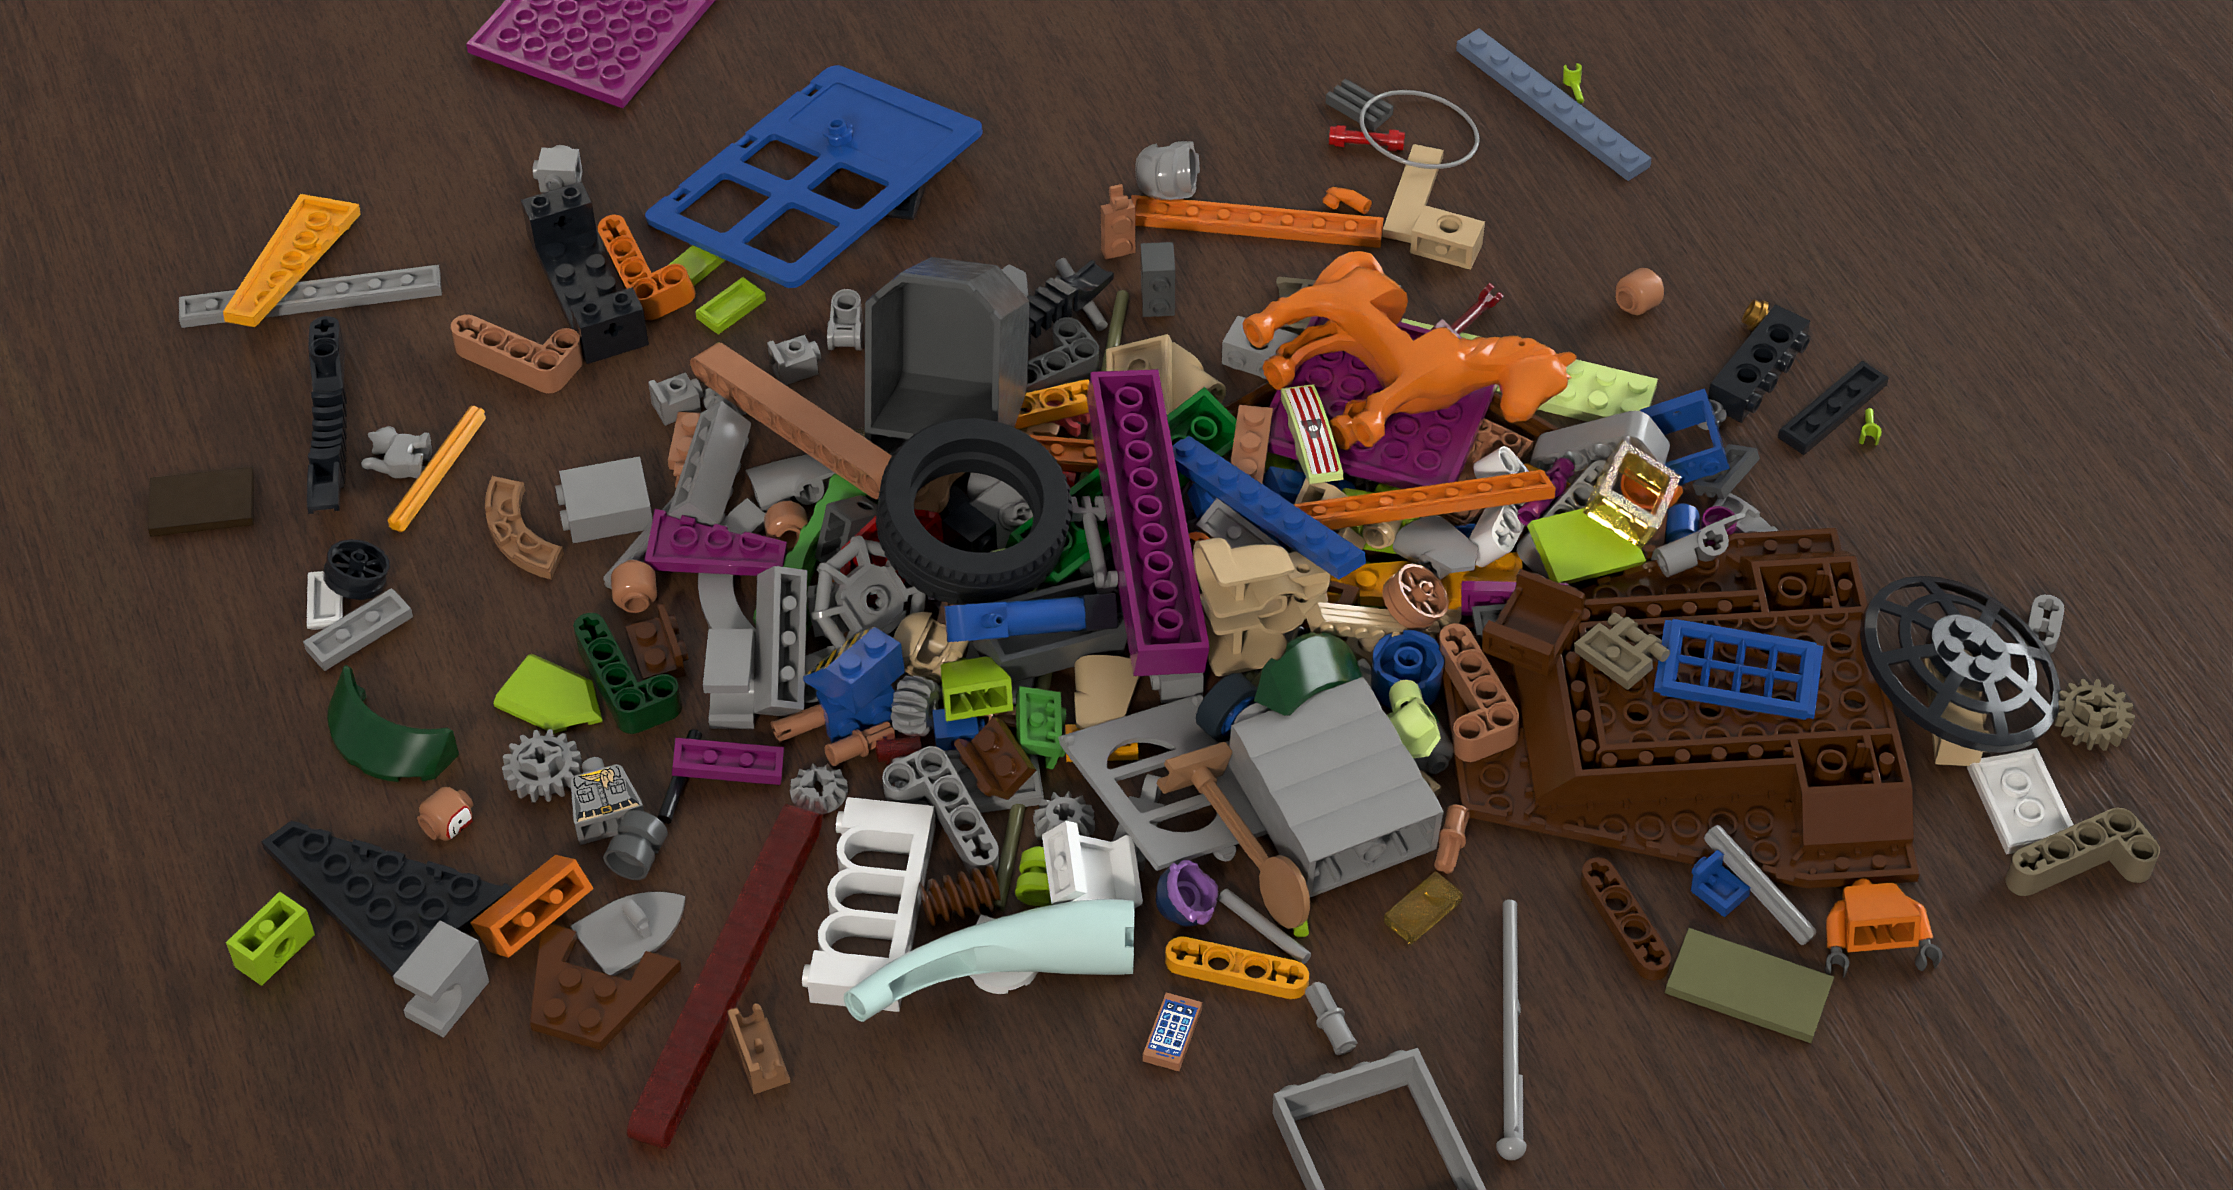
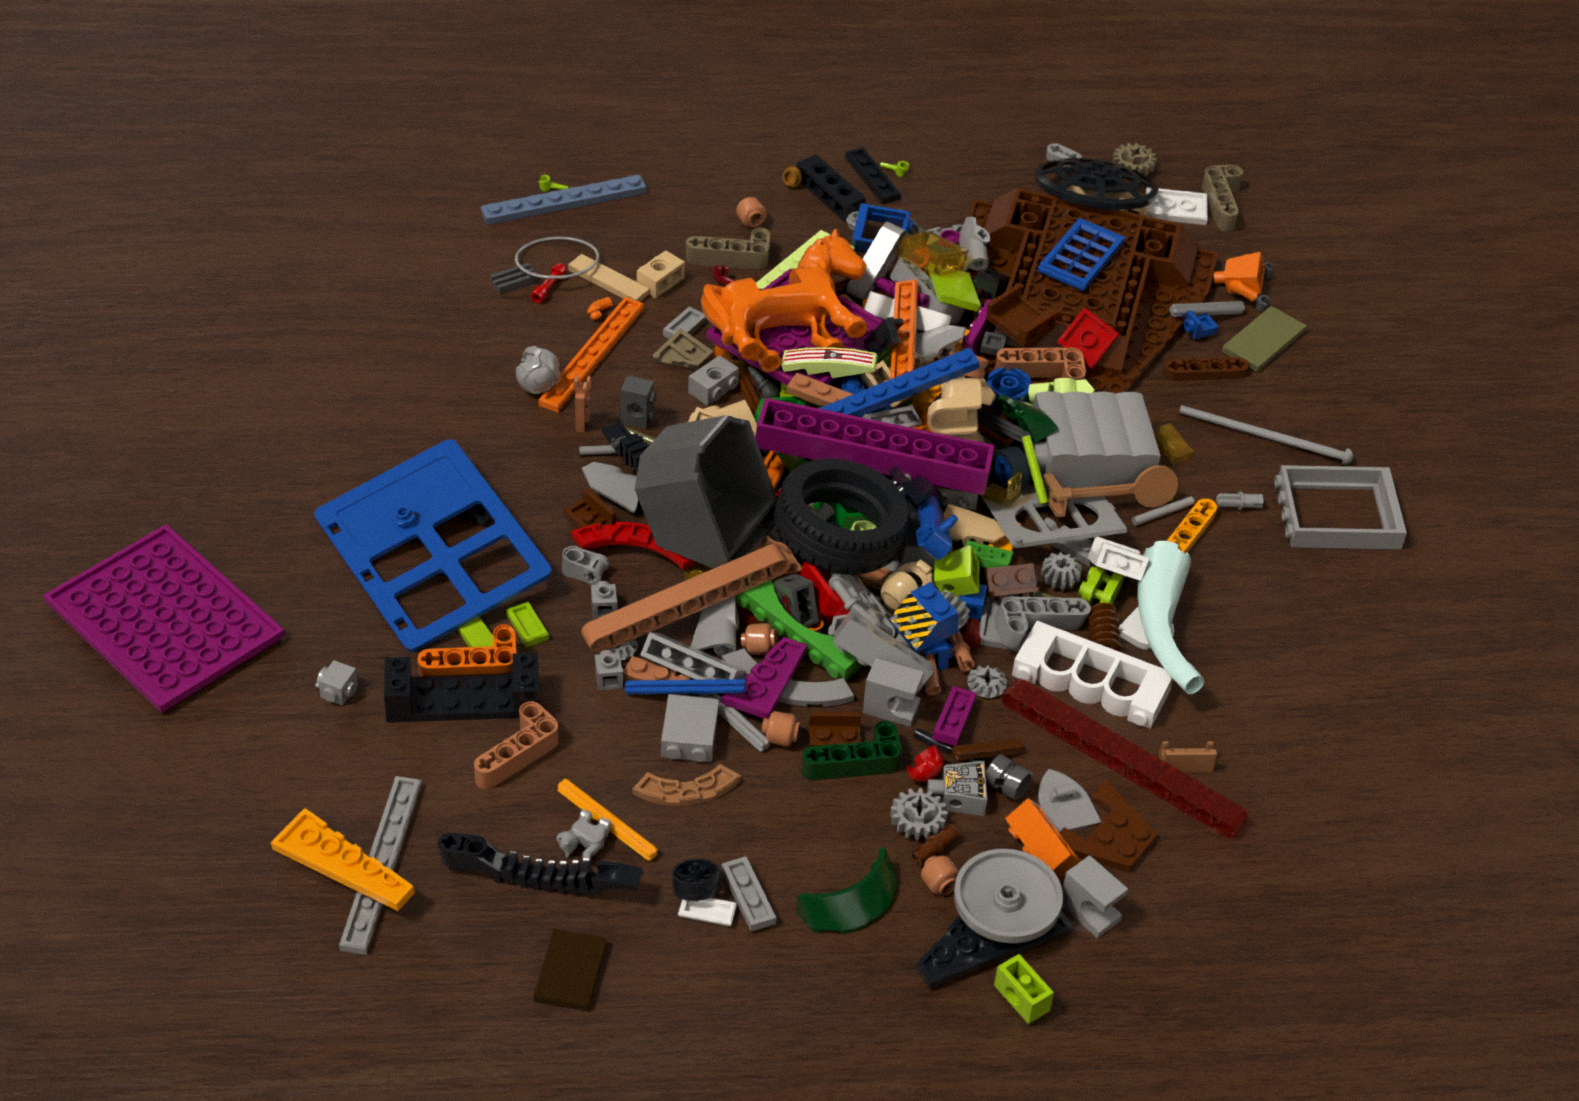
camera: 75 degrees left, 5 degrees down
lime tile [493,654,603,733] -> none
tile [1143,992,1202,1071] -> none
medium lavender hair [1155,860,1218,926] -> none
dark tan plate [1574,613,1670,690] -> none
none -> blue axle [625,679,747,694]
none -> dark tan beam [686,228,770,270]
none -> black bracket [864,317,904,364]
none -> black bracket [888,466,935,505]
none -> red hair [907,745,944,782]
none -> reddish brown pin [910,823,959,867]
none -> reddish brown axle [952,739,1023,761]
none -> light grey dish [954,849,1063,943]
none -> black brick [974,269,1010,298]
none -> clear yellow bracket [982,472,1022,506]
none -> lime bar [1022,435,1049,505]
none -> red tile [1057,307,1119,370]

